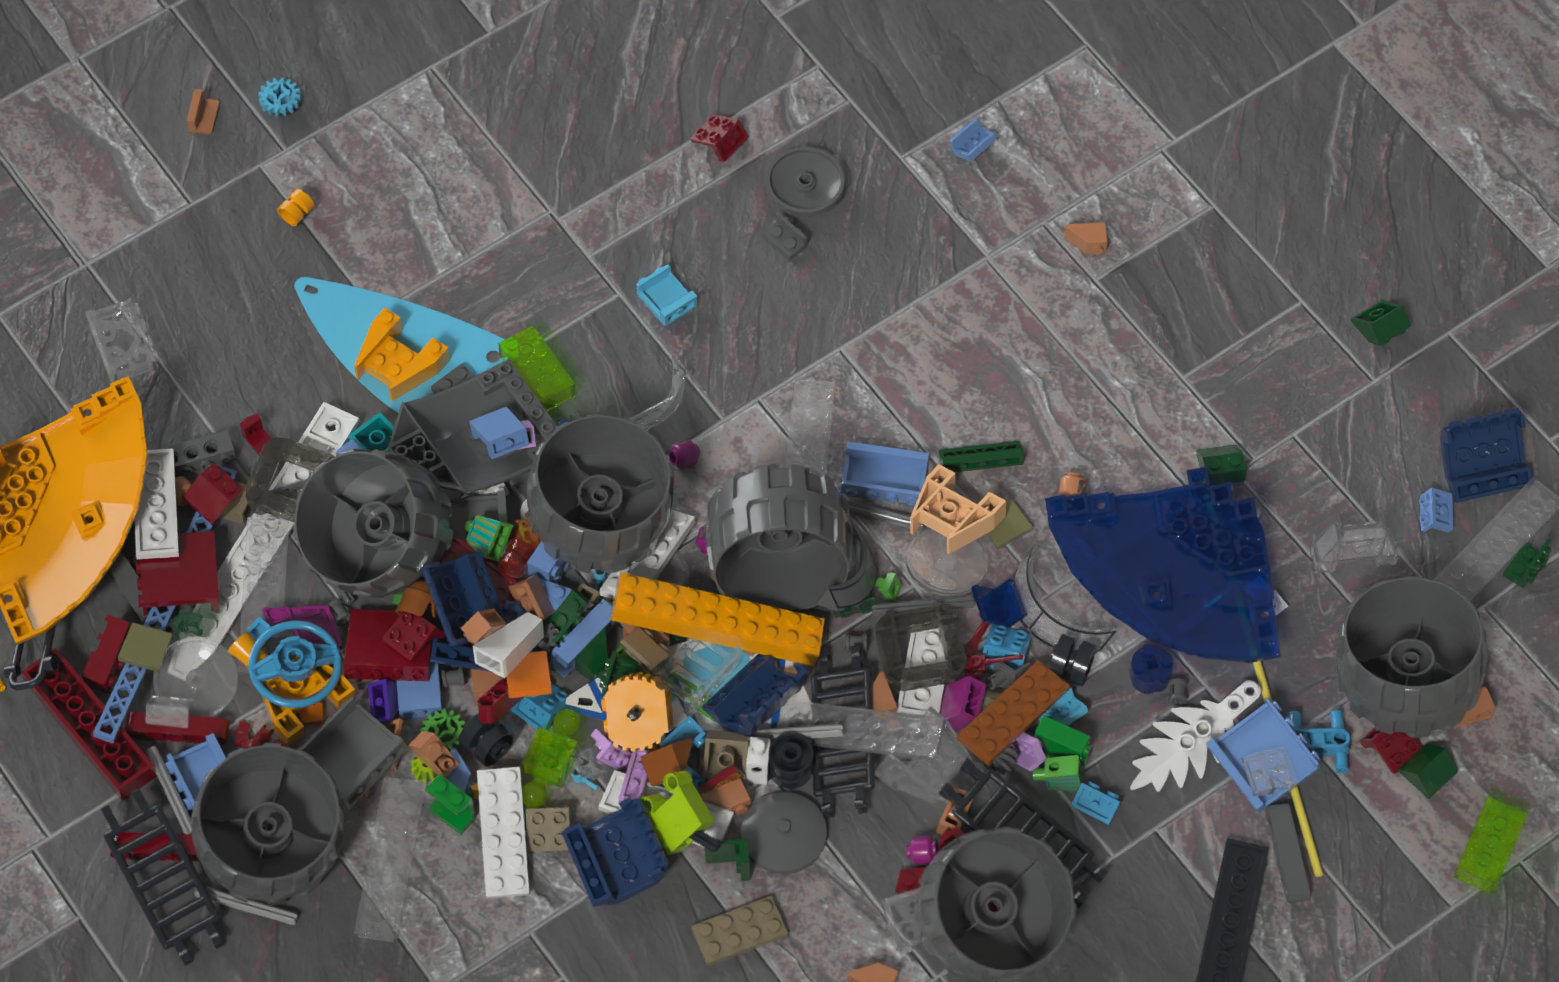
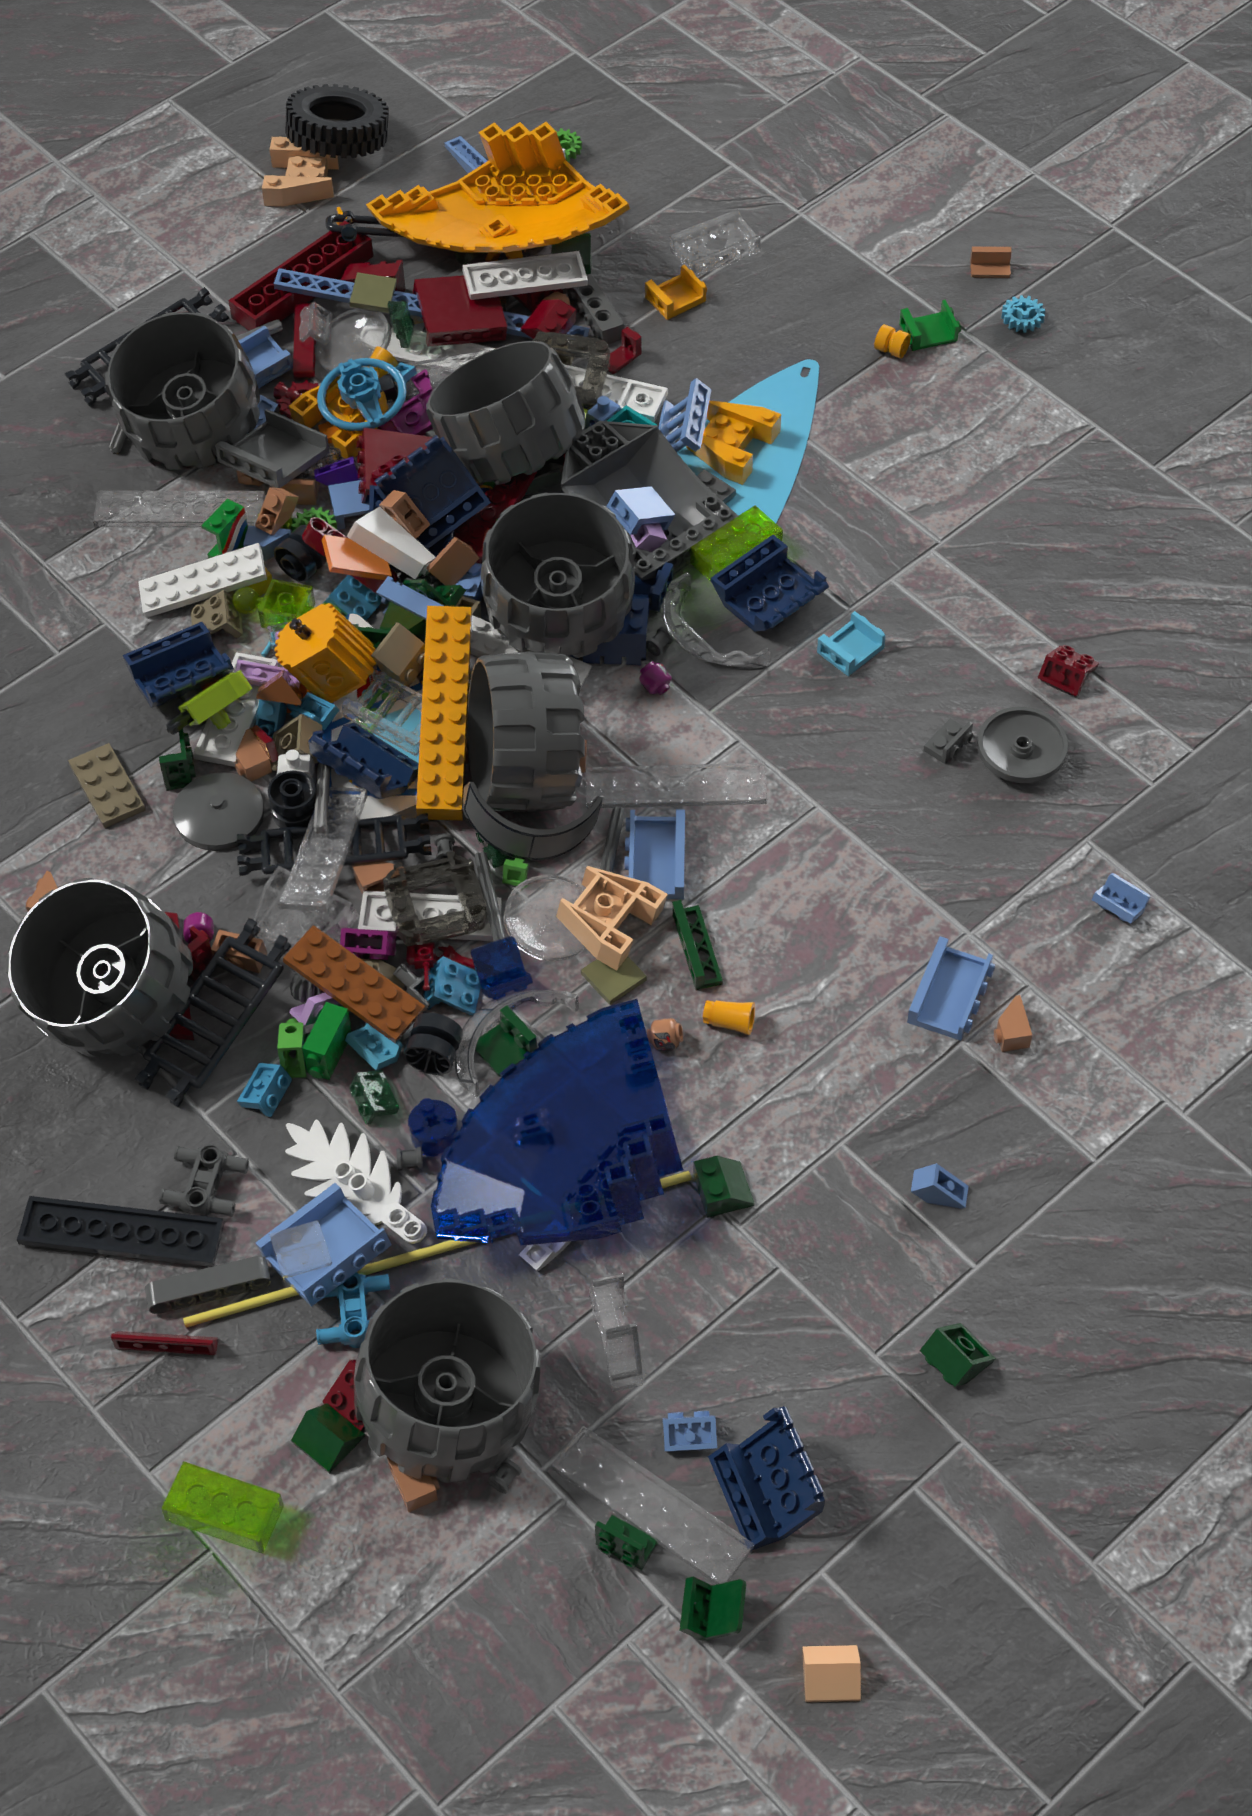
camera: 85 degrees right, 5 degrees down
none -> dark red slope [111,1331,218,1355]
none -> dark grey piece [159,1144,249,1217]
none -> clear green bracket [349,1070,399,1125]
none -> dark green bracket [471,1005,538,1077]
none -> light orange panel [645,265,707,320]
none -> medium blue fence [659,378,711,452]
none -> light orange plant [703,1000,755,1035]
none -> dark blue slope [711,535,829,632]
none -> green panel [899,300,961,351]
none -> medium blue panel [907,936,996,1041]
none -> medium blue slope [911,1163,969,1209]

